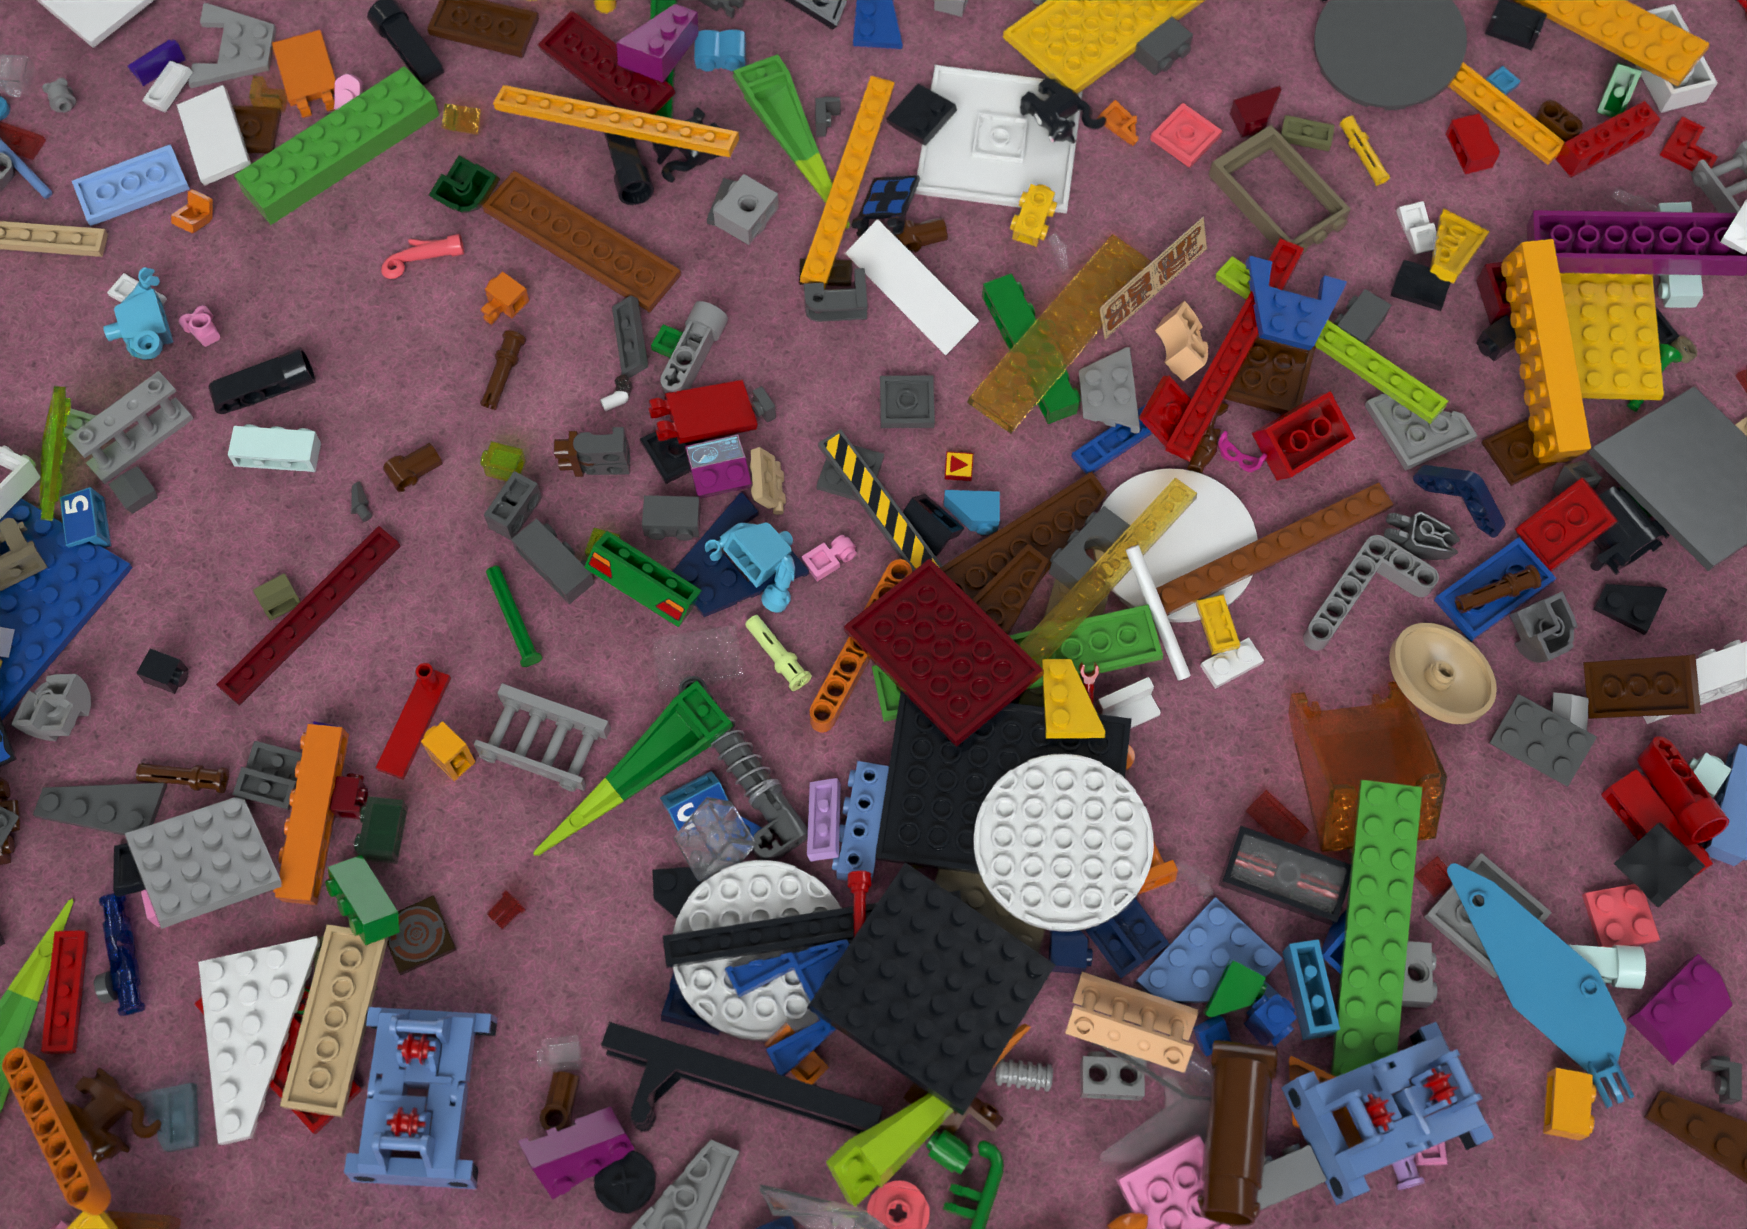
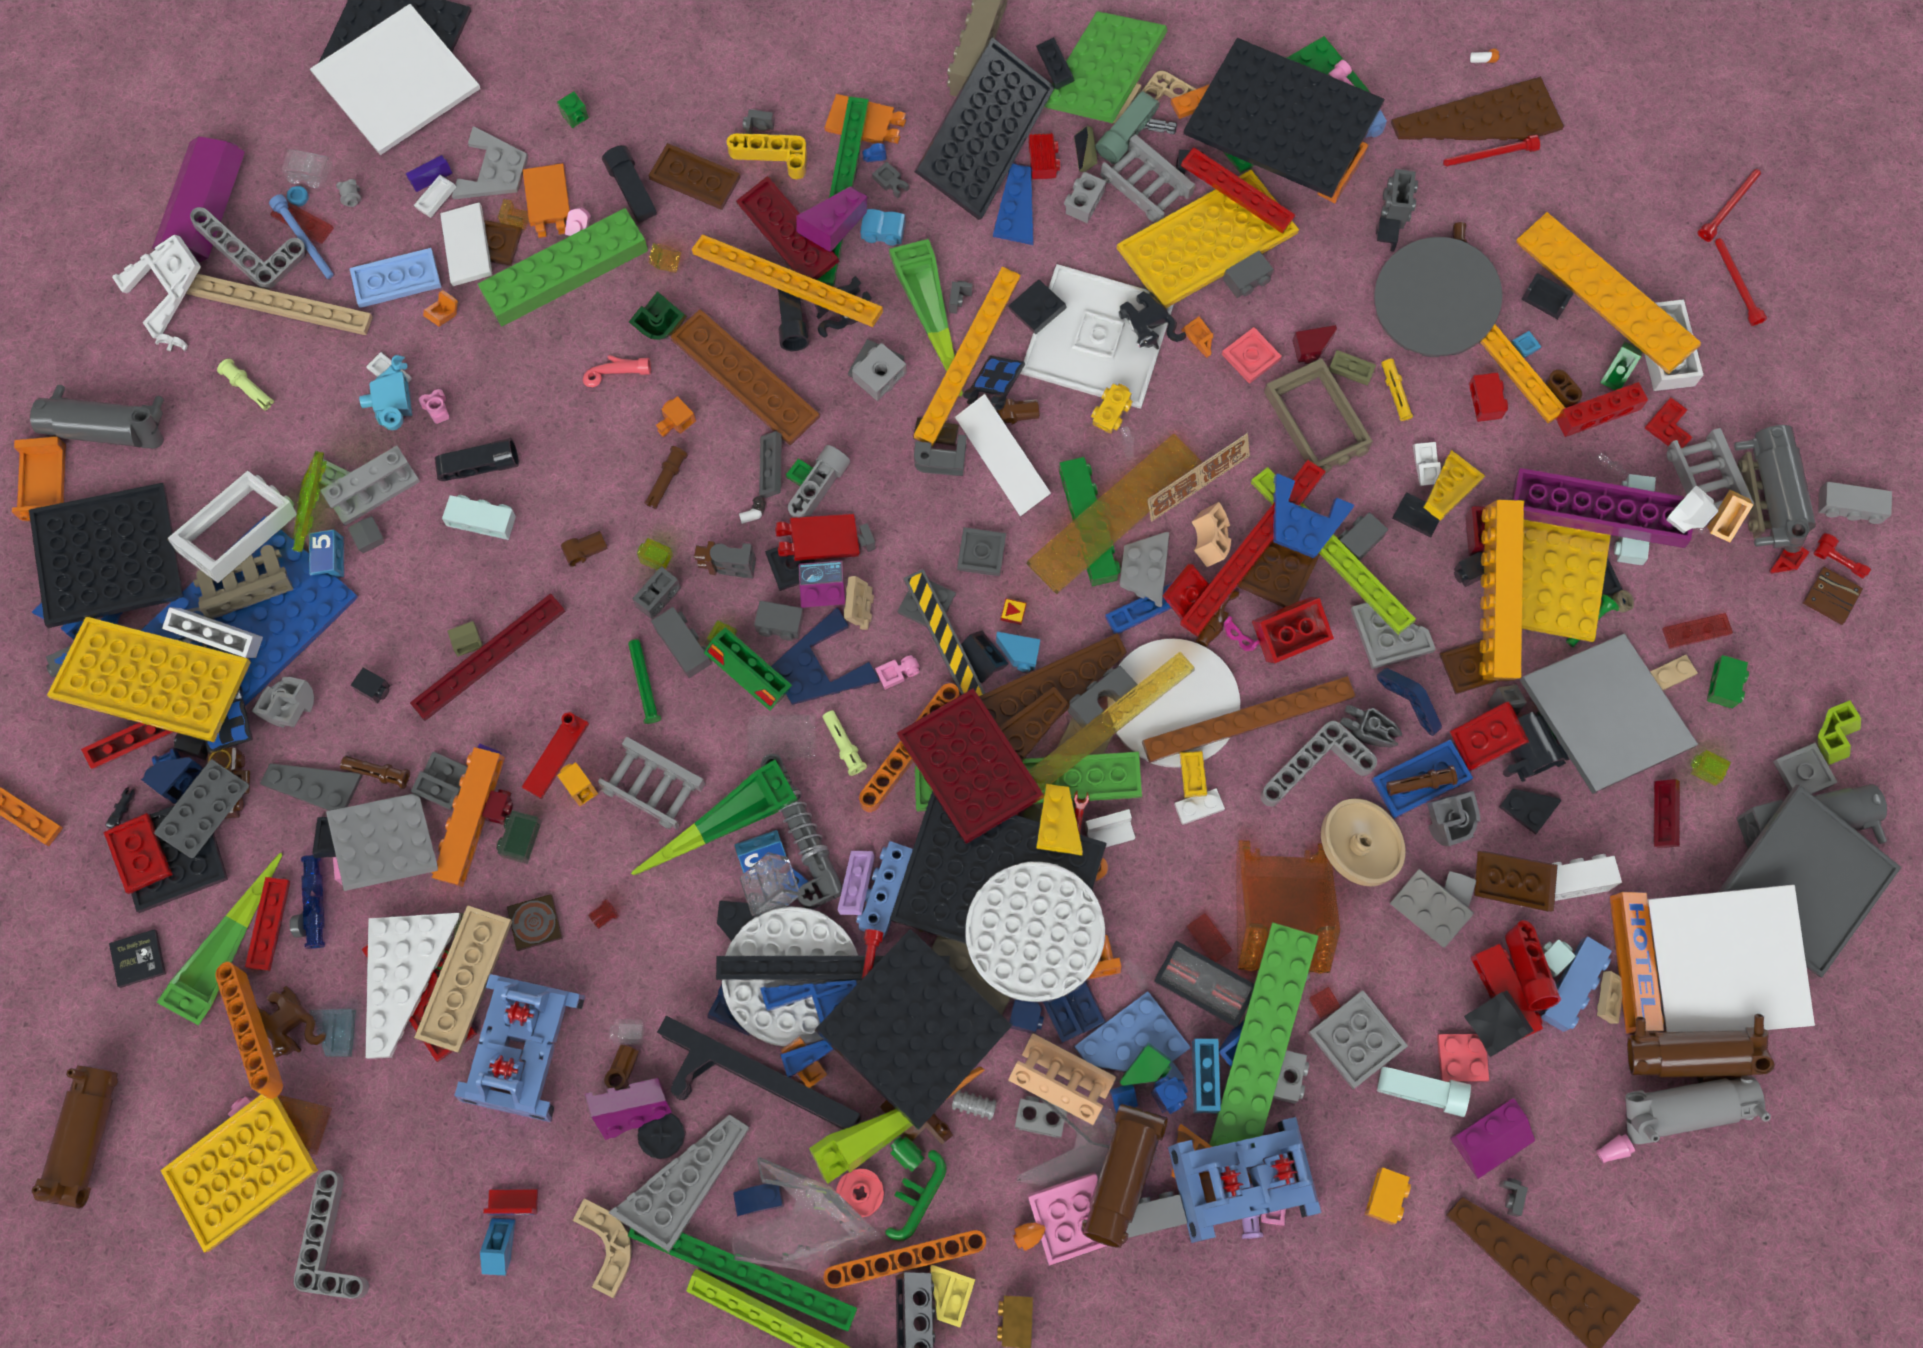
camera: 10 degrees right, 5 degrees up
green brick [325,855,400,946] -> none
dark grey bar [351,481,372,522] -> none
medium azure torso [705,522,795,613] -> none
white piece [1125,545,1191,680] -> none
dark azure wing [1447,863,1635,1109] -> none

